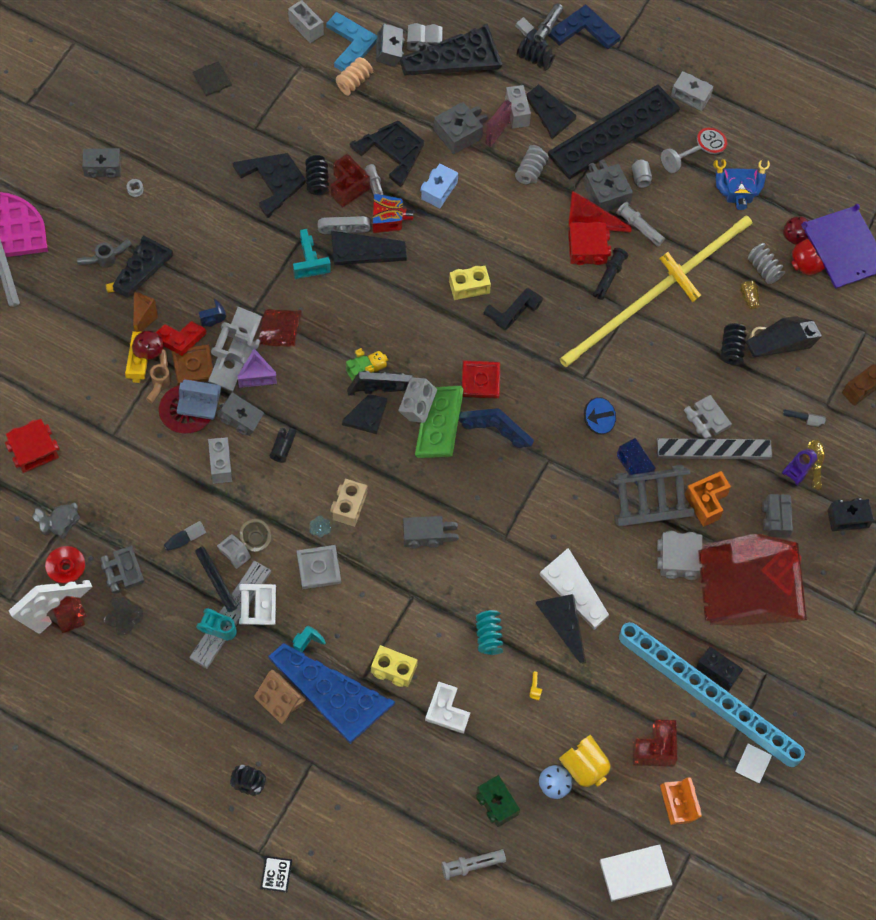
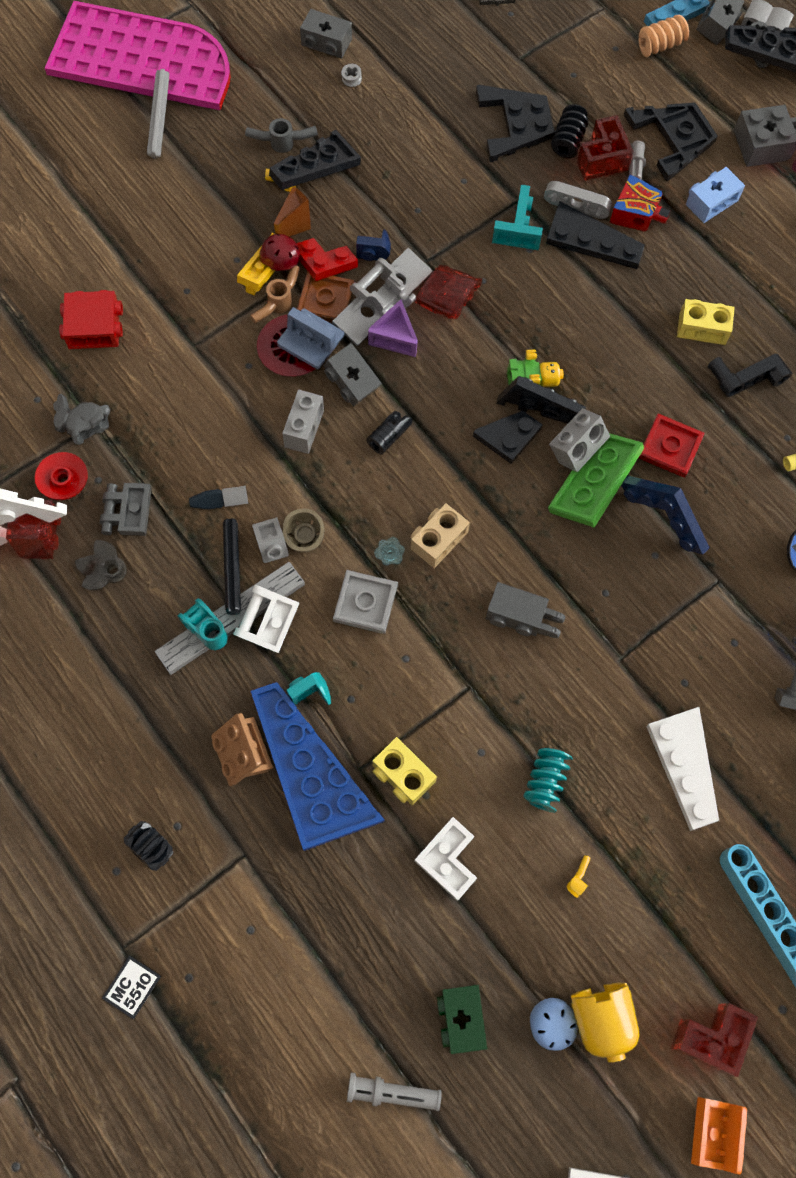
camera: 25 degrees right, 5 degrees up
black wing [536,594,586,664] -> none

